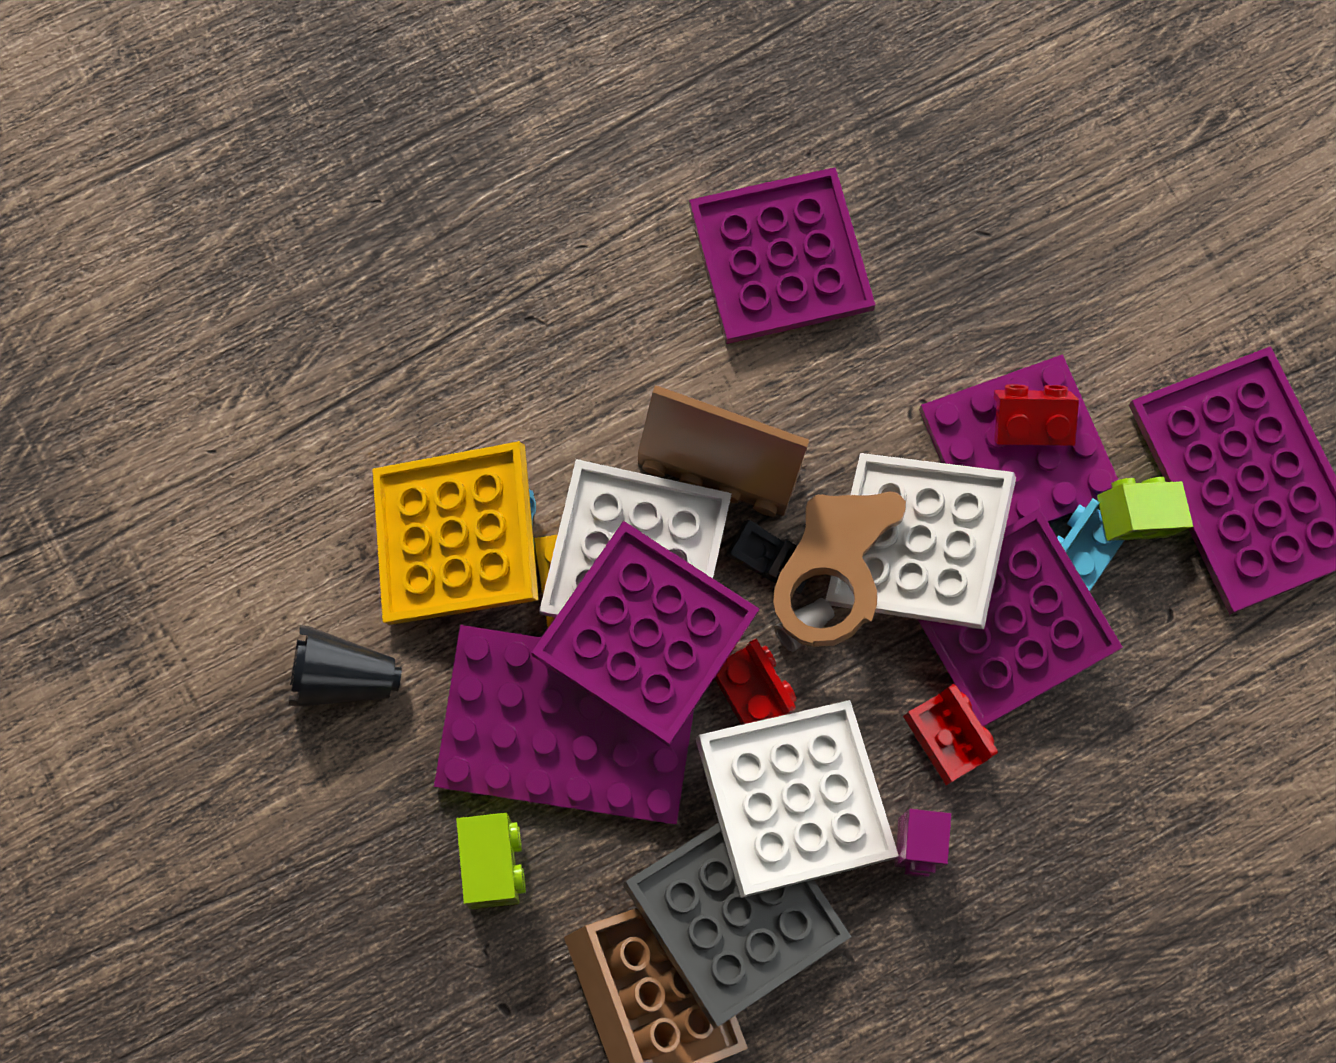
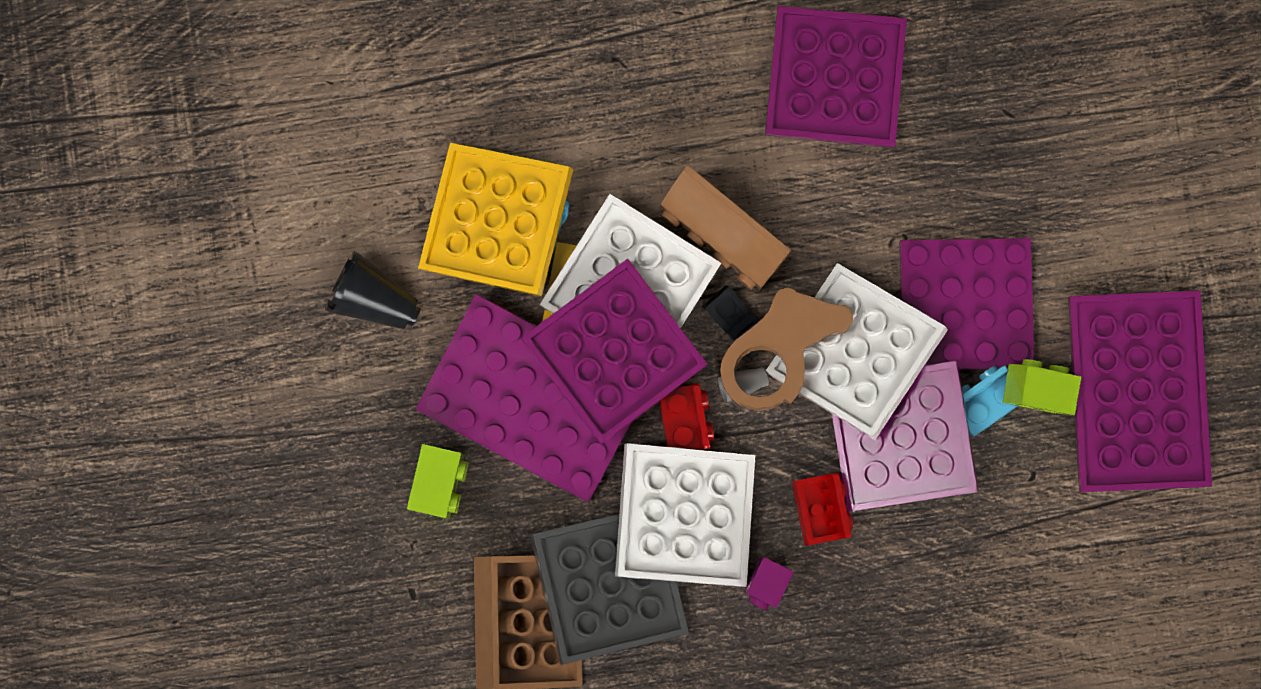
camera: 20 degrees right, 10 degrees up
red bracket [994,384,1079,446] -> none

